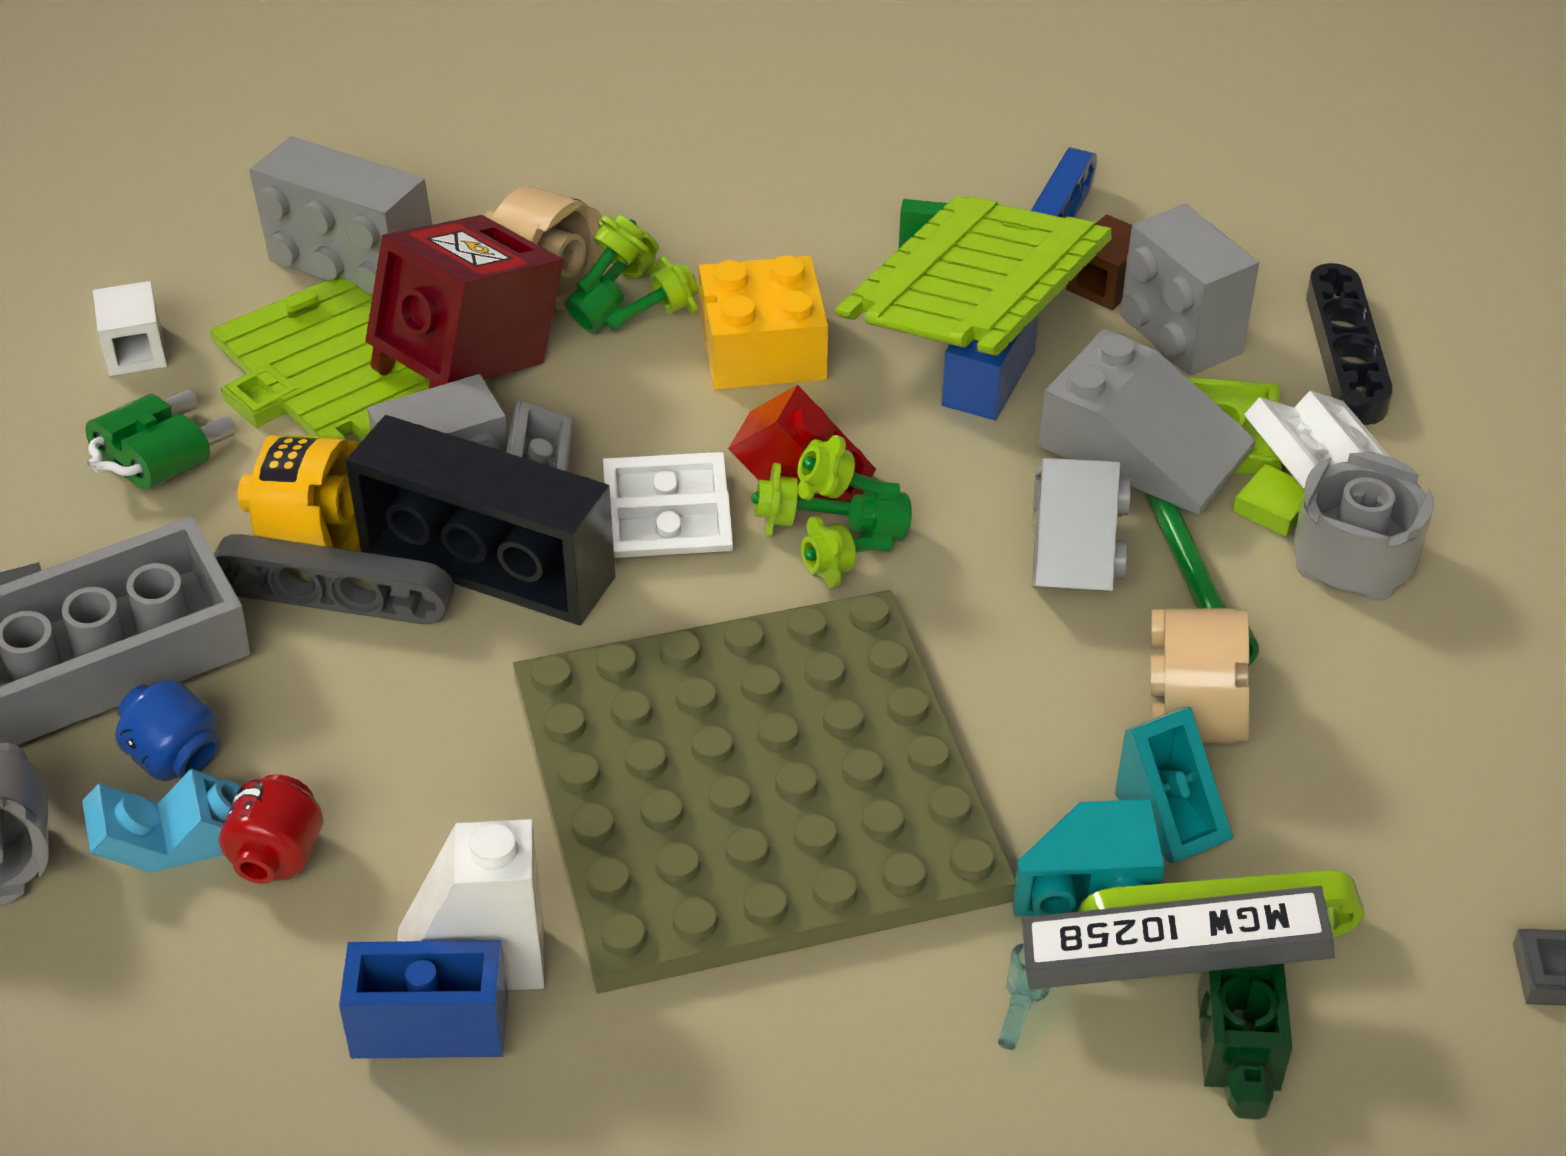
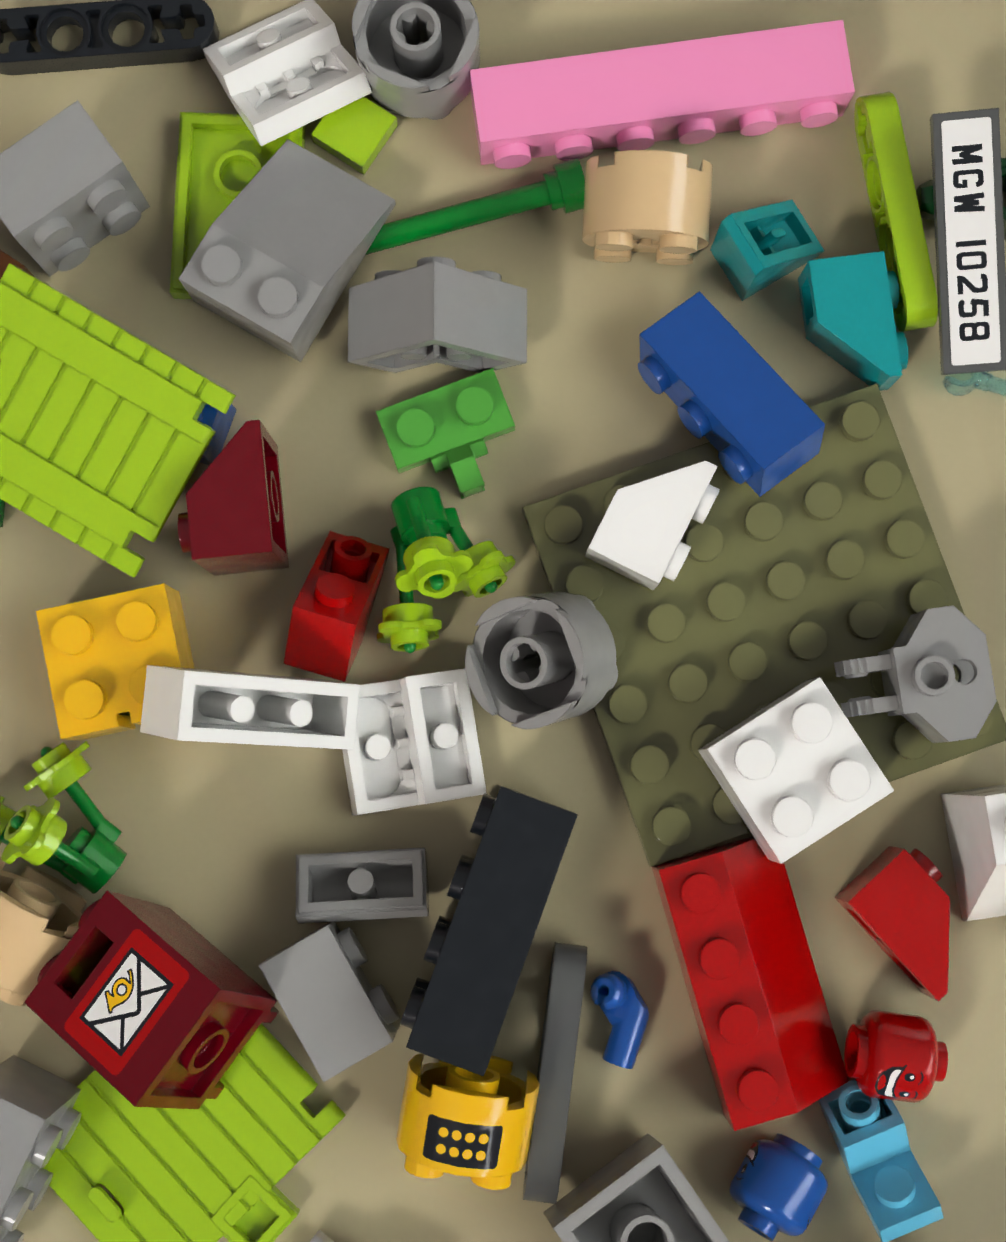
camera: 95 degrees left, 40 degrees up
none -> white brick [140,665,361,750]
none -> dark red slope [178,420,289,576]
none -> bright green hinge [376,368,515,499]
none -> light grey brick [465,592,619,729]
none -> bright pink brick [470,20,855,169]
none -> white slope [585,461,720,590]
none -> blue arm [590,971,649,1069]
none -> blue brick [638,291,825,497]
none -> red slope [652,837,849,1131]
none -> white brick [698,677,894,864]
none -> light grey hinge [834,605,997,743]
none -> red slope [834,846,950,1002]

